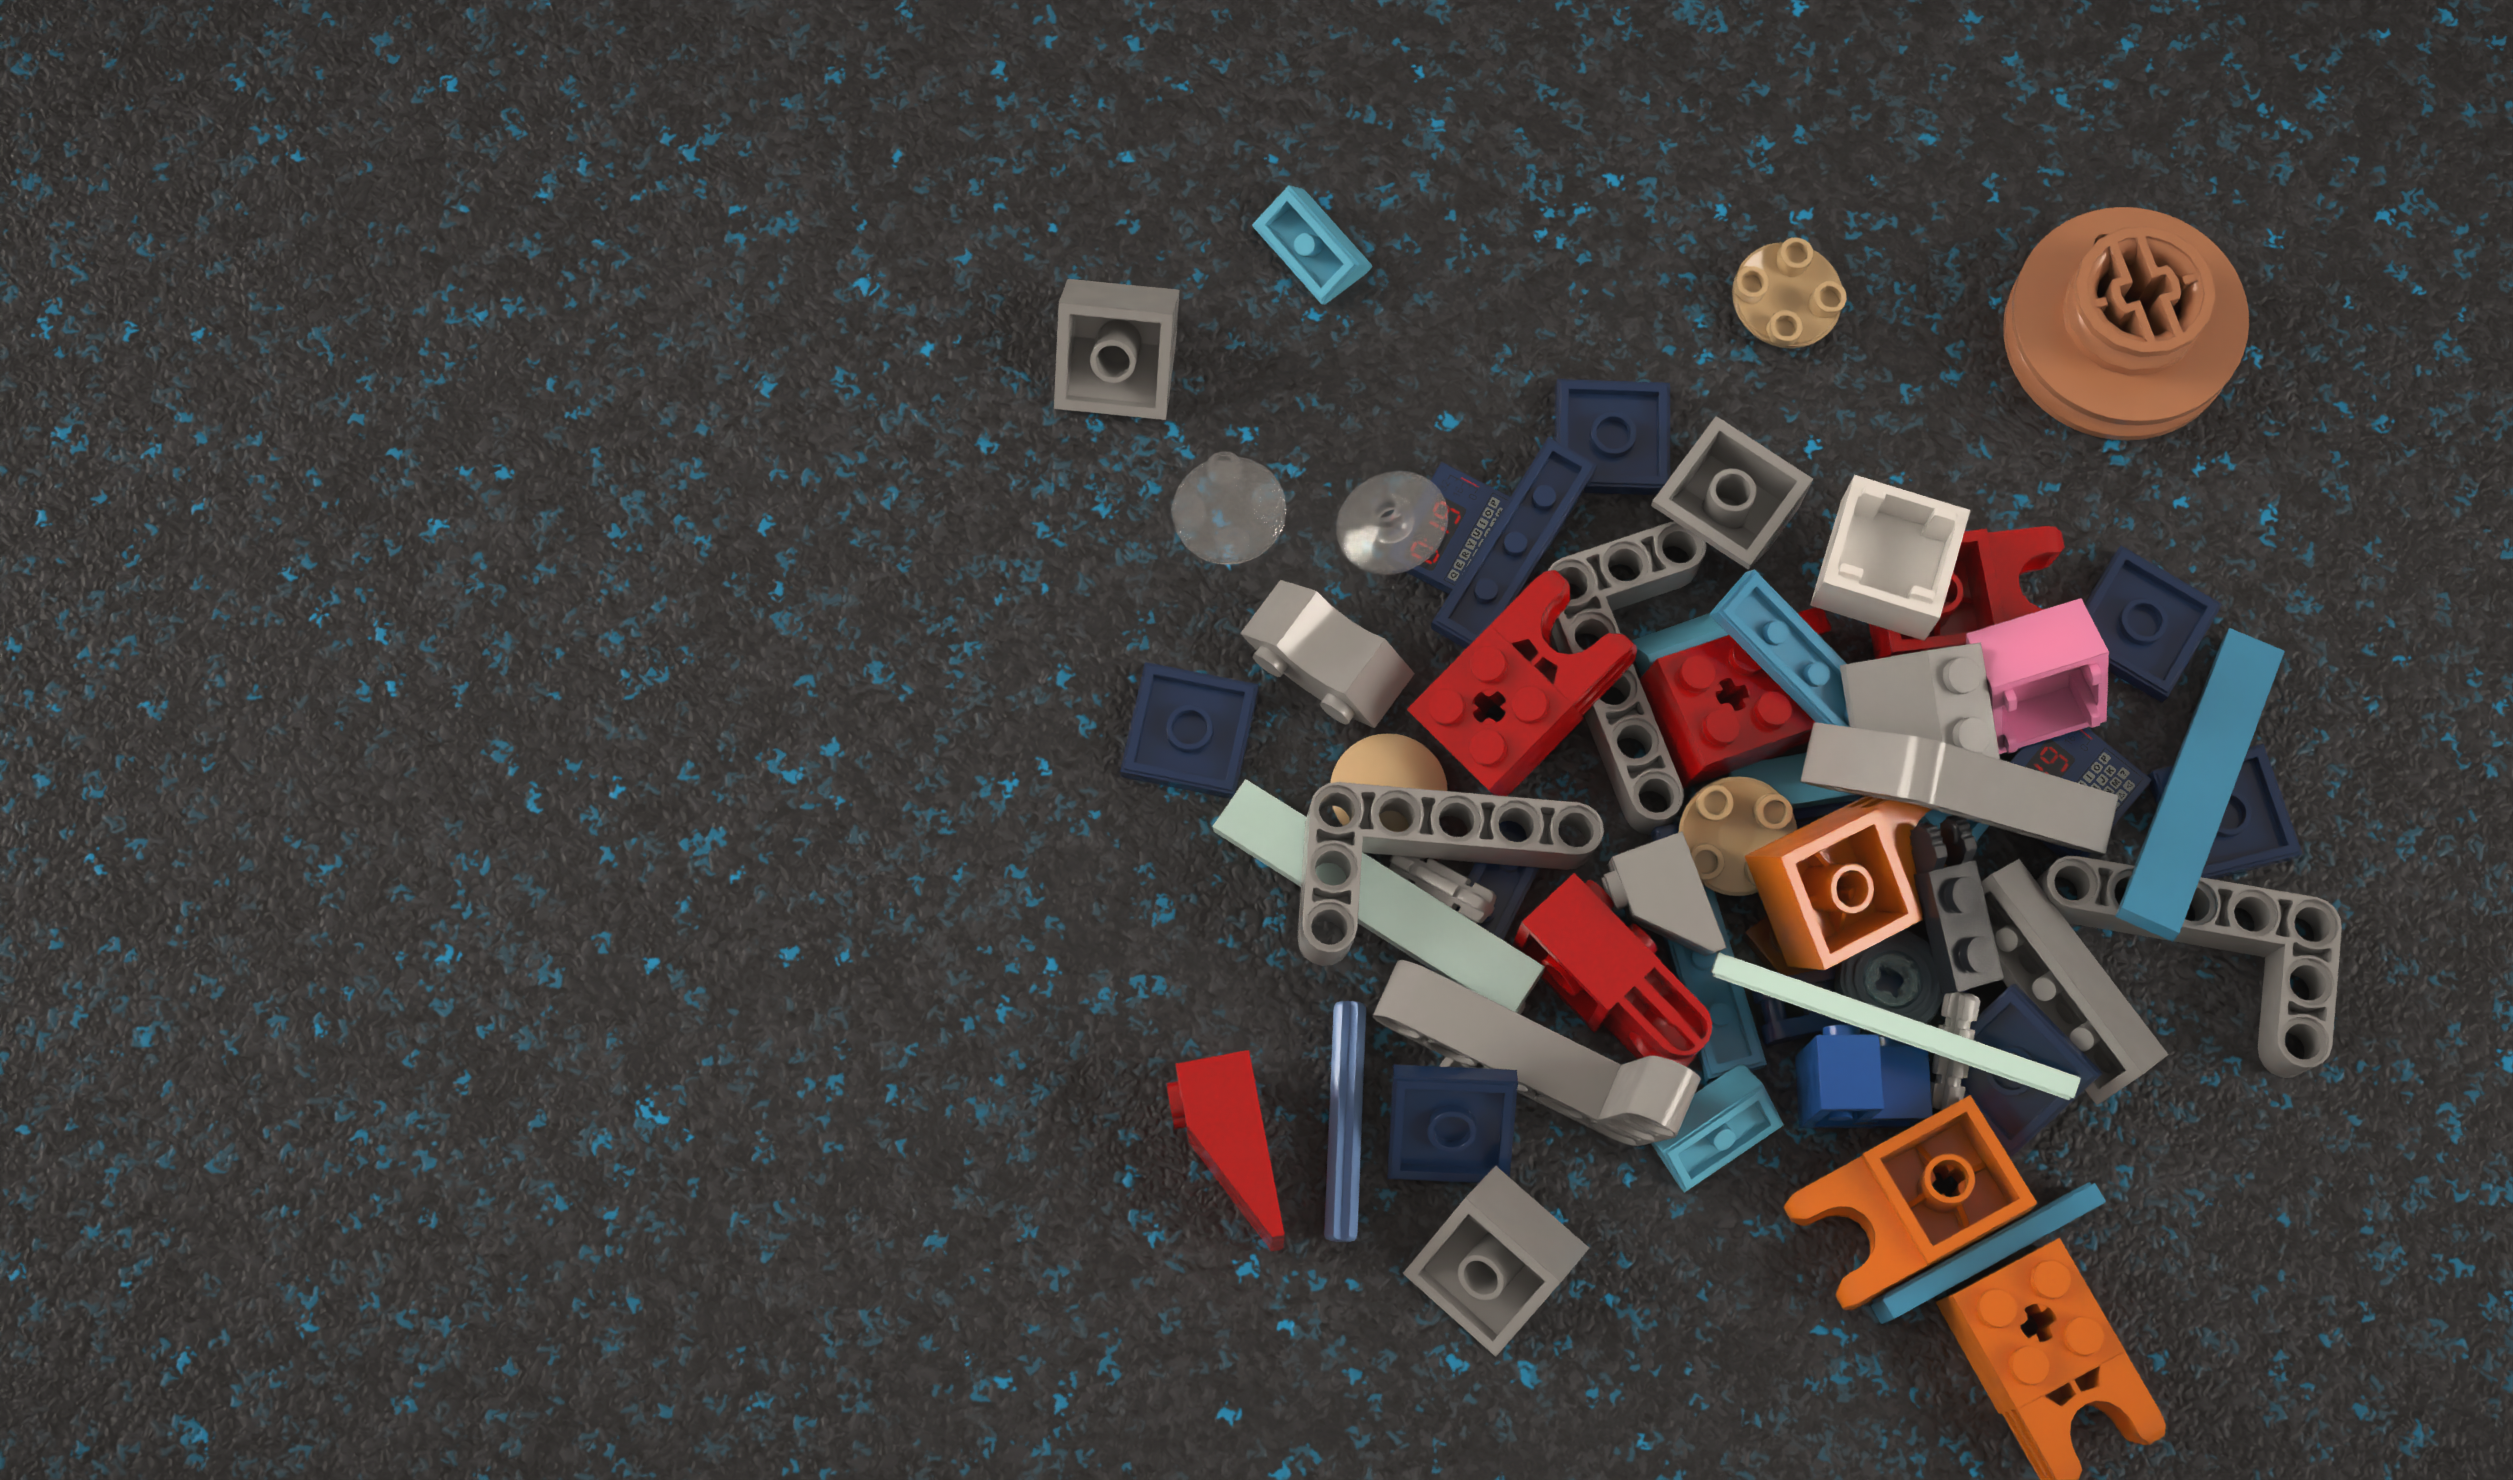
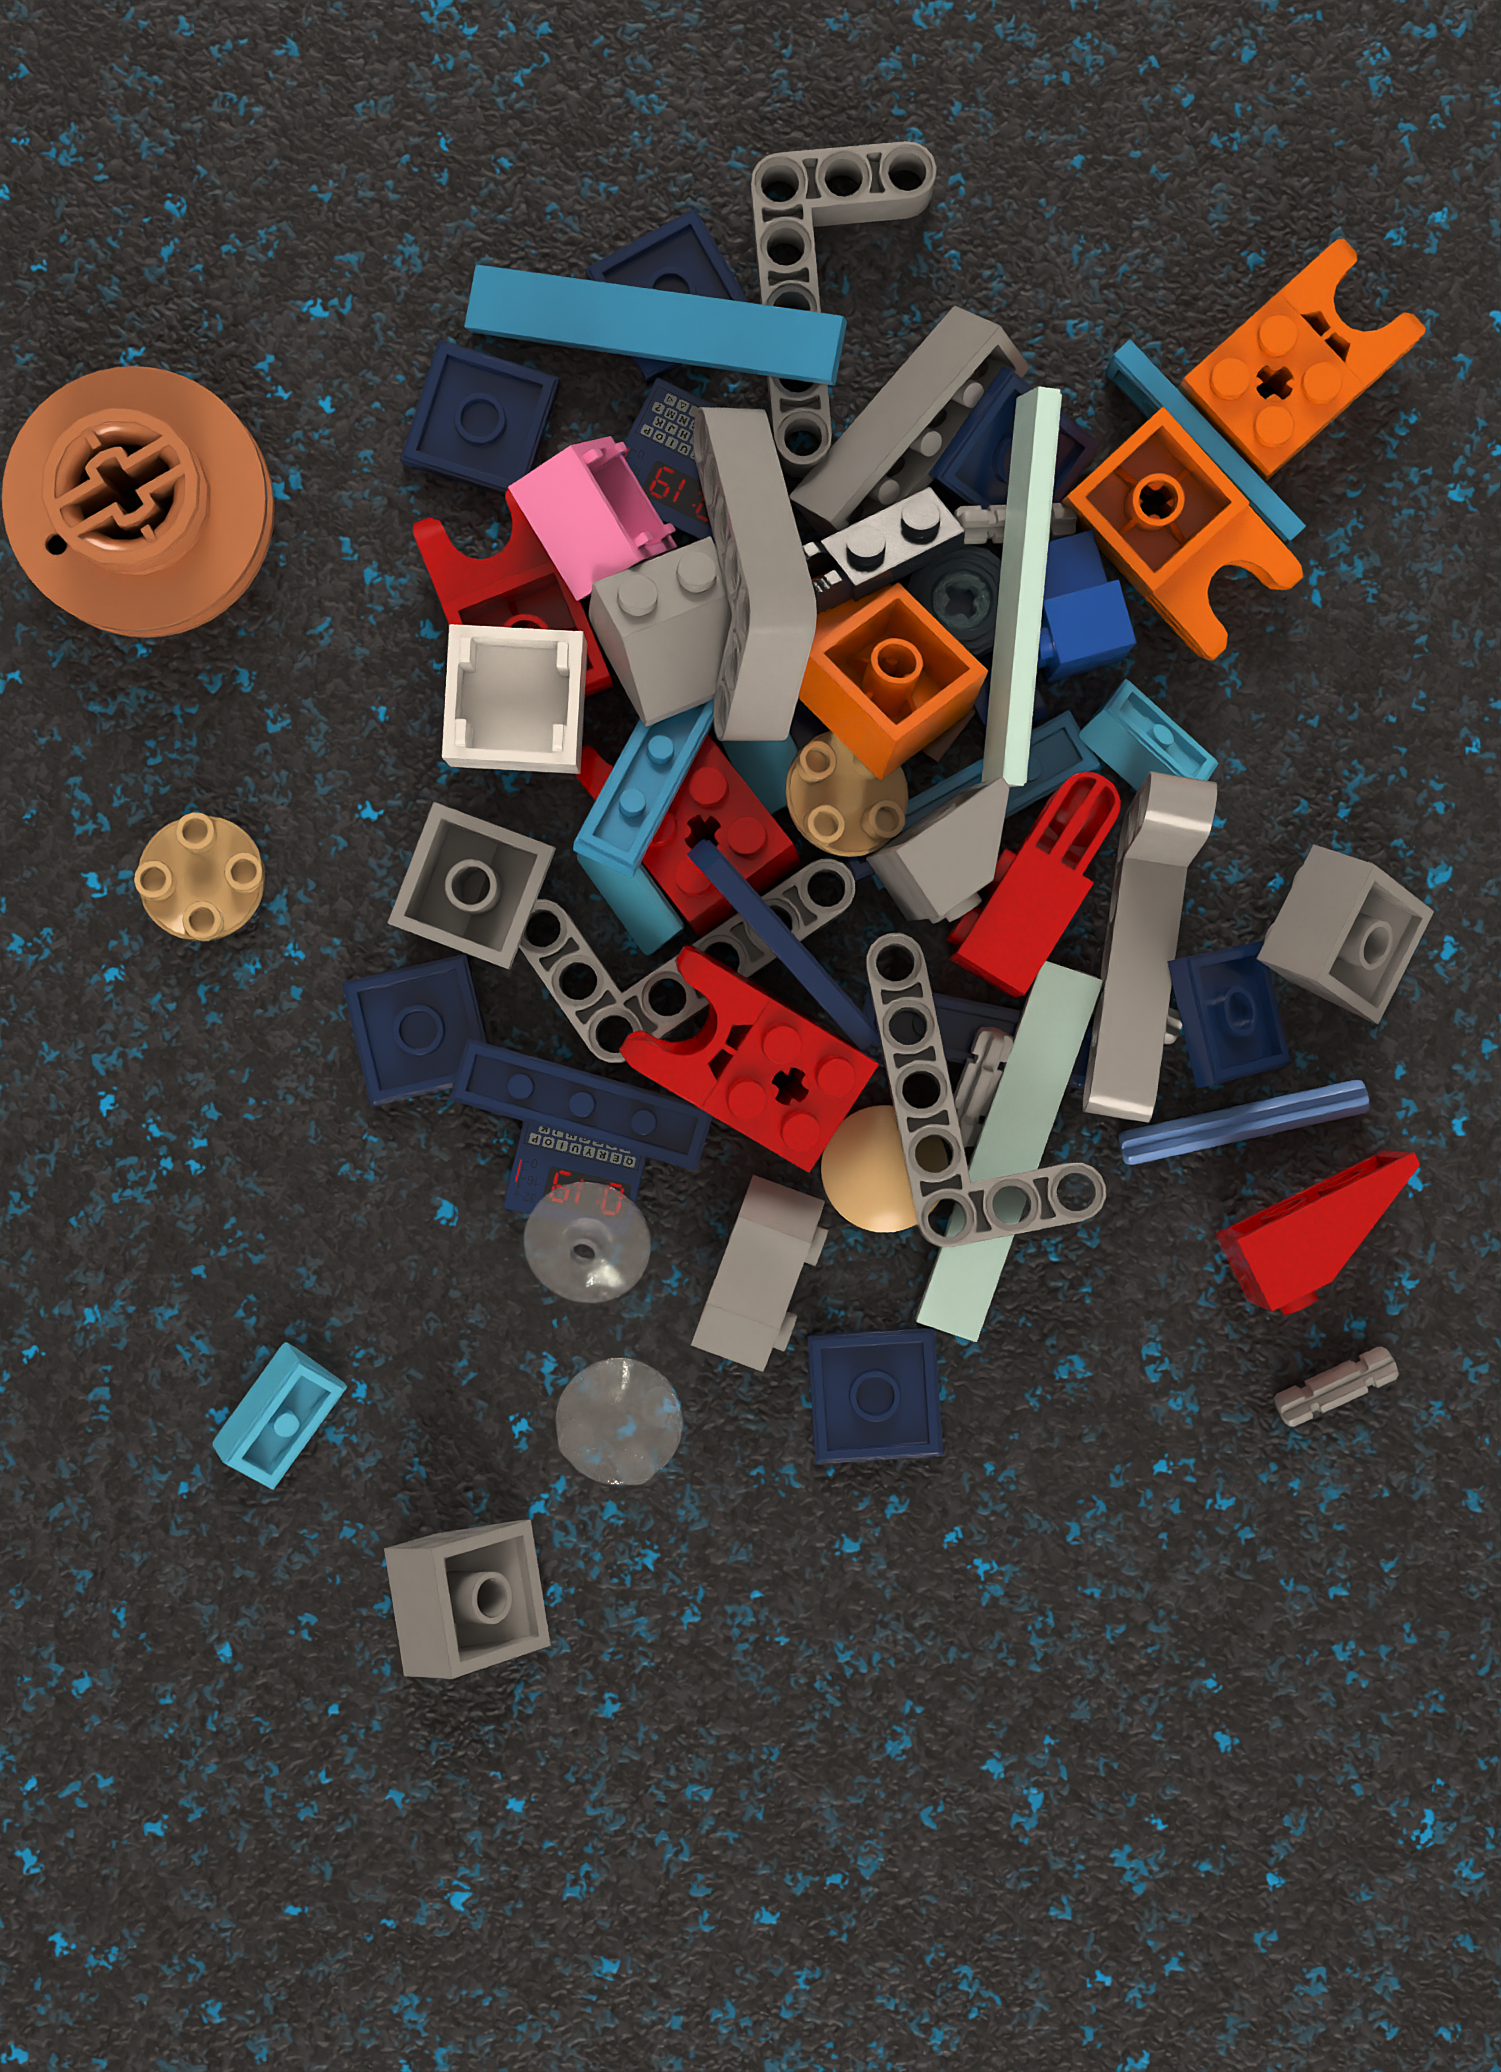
camera: 105 degrees left, 15 degrees up
none -> dark blue tile [687,839,879,1052]
none -> light grey axle [1274,1347,1399,1427]

